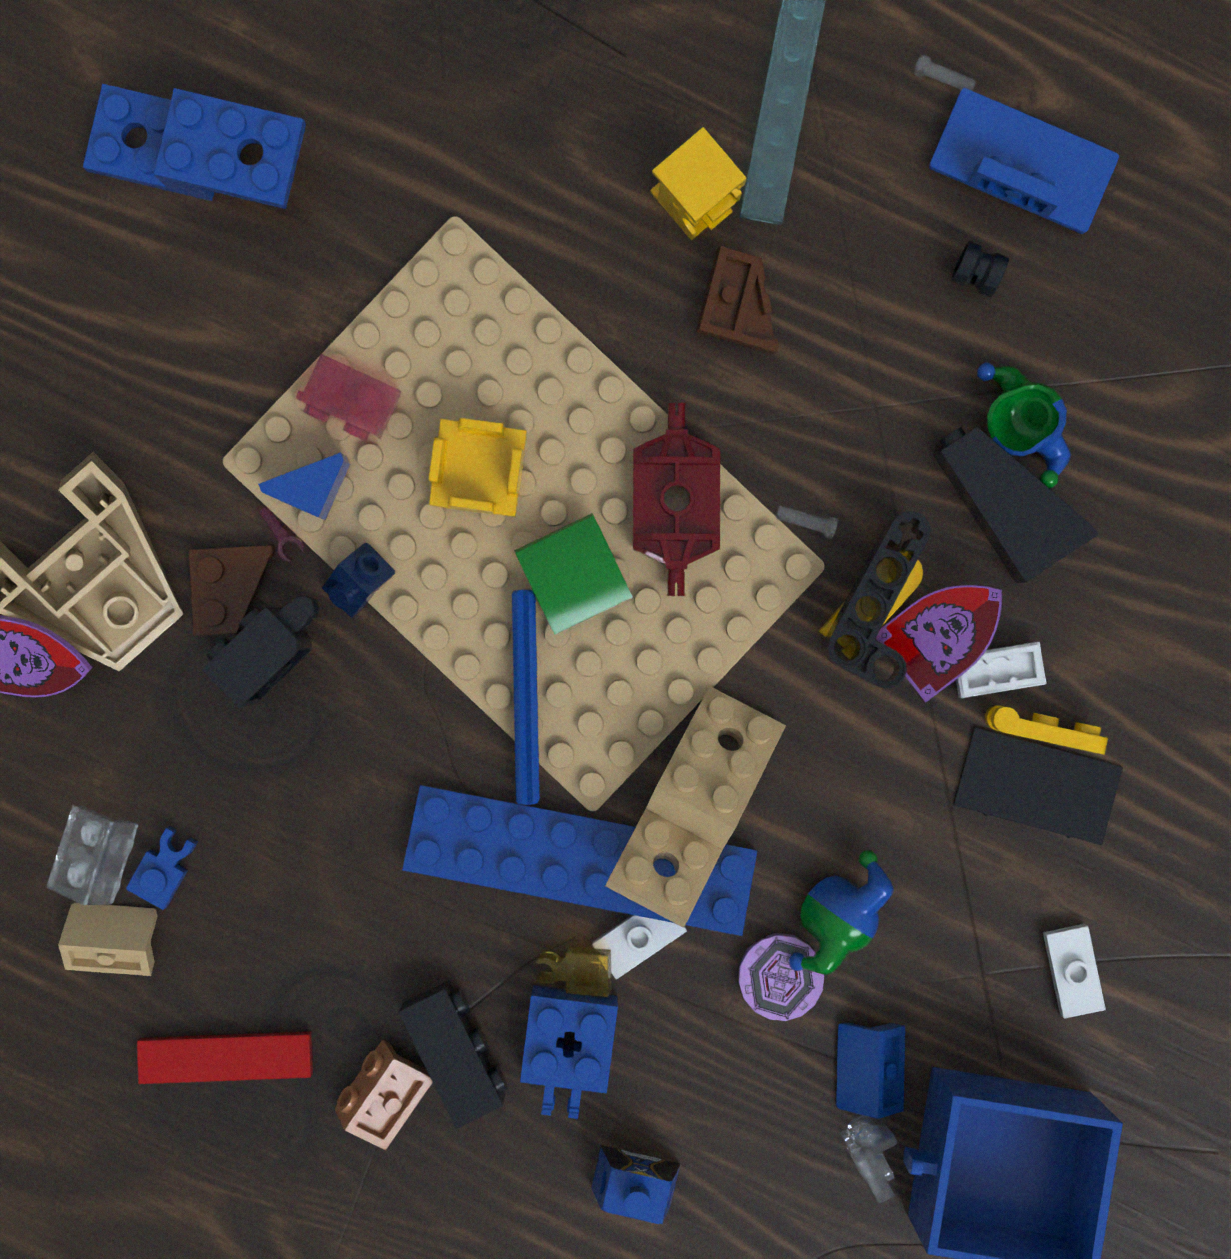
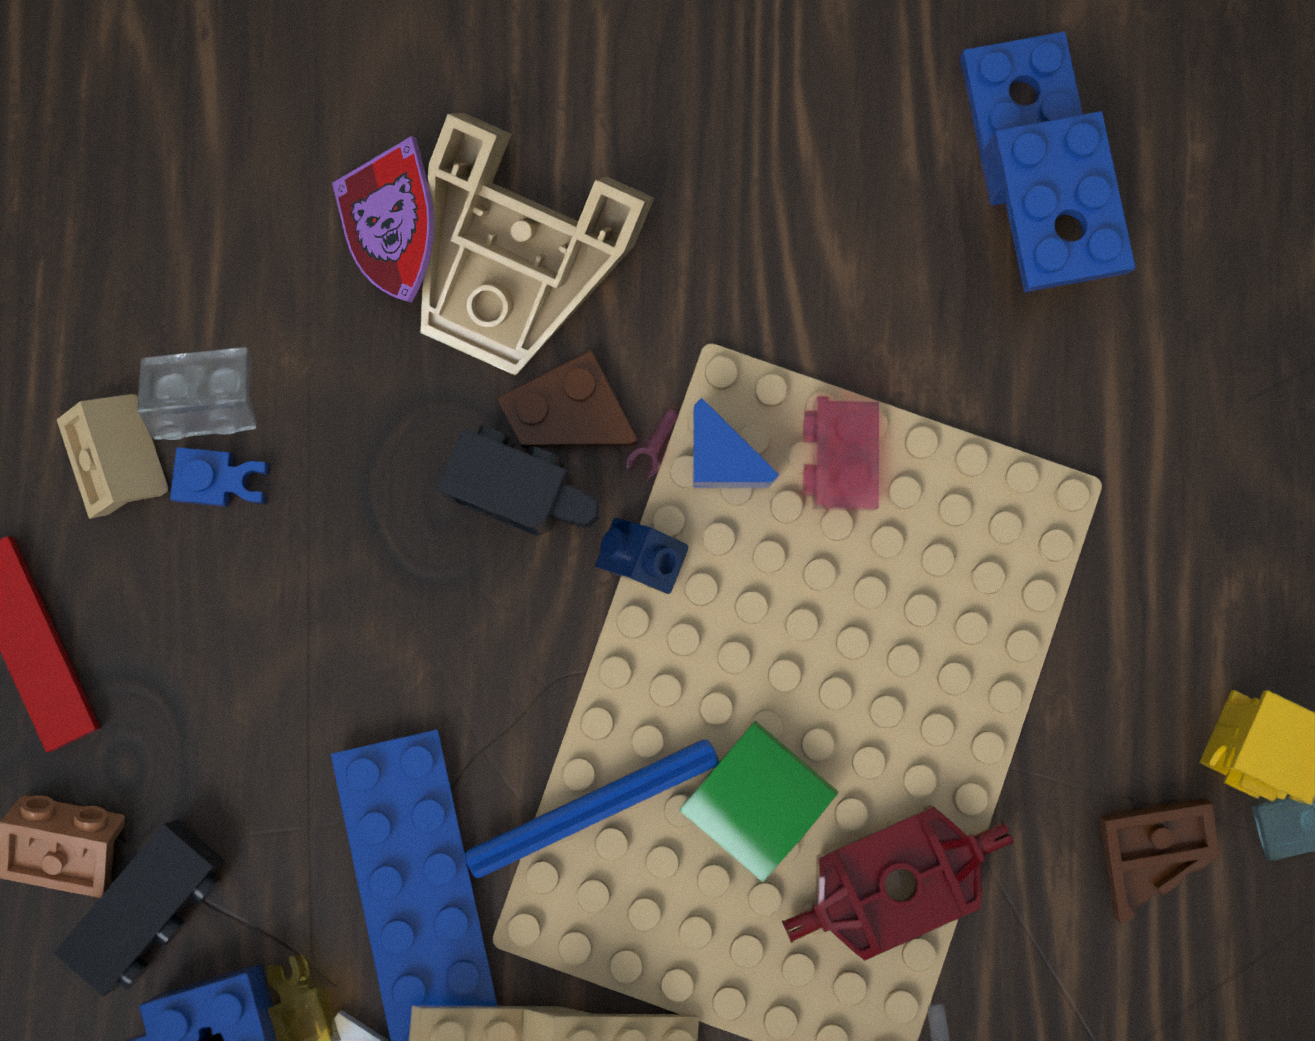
camera: 65 degrees right, 5 degrees down
yellow panel [429,418,527,517] -> none

